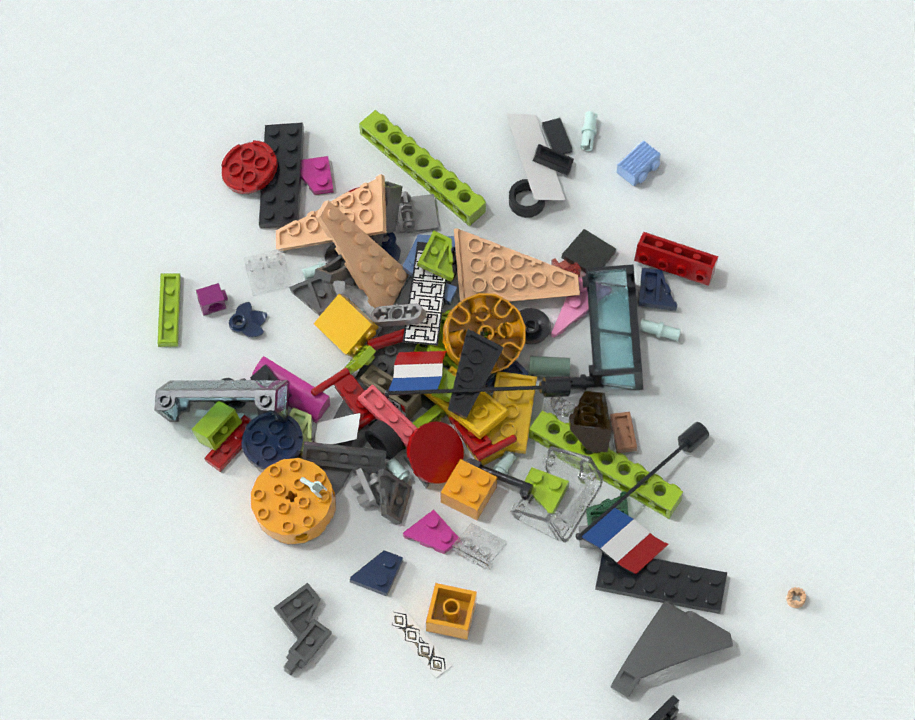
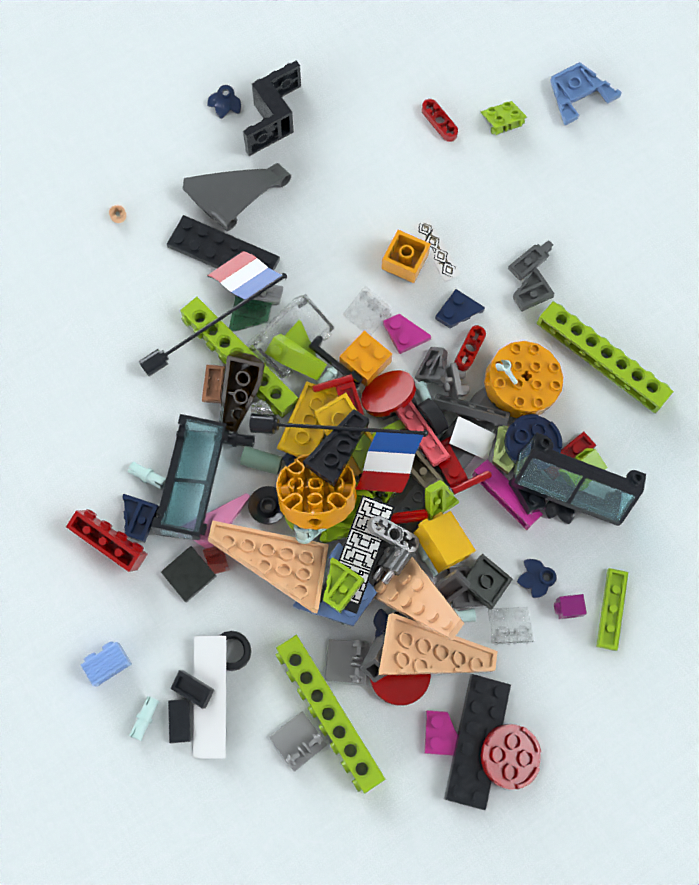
camera: 170 degrees left, 10 degrees up
none -> lime slope [265,334,327,380]
none -> light grey hinge [269,711,327,772]
none -> dark grey piece [372,544,412,584]
none -> red beam [454,325,486,371]
none -> pearl dark grey tile [465,554,513,610]
none -> lime brick [536,301,674,414]

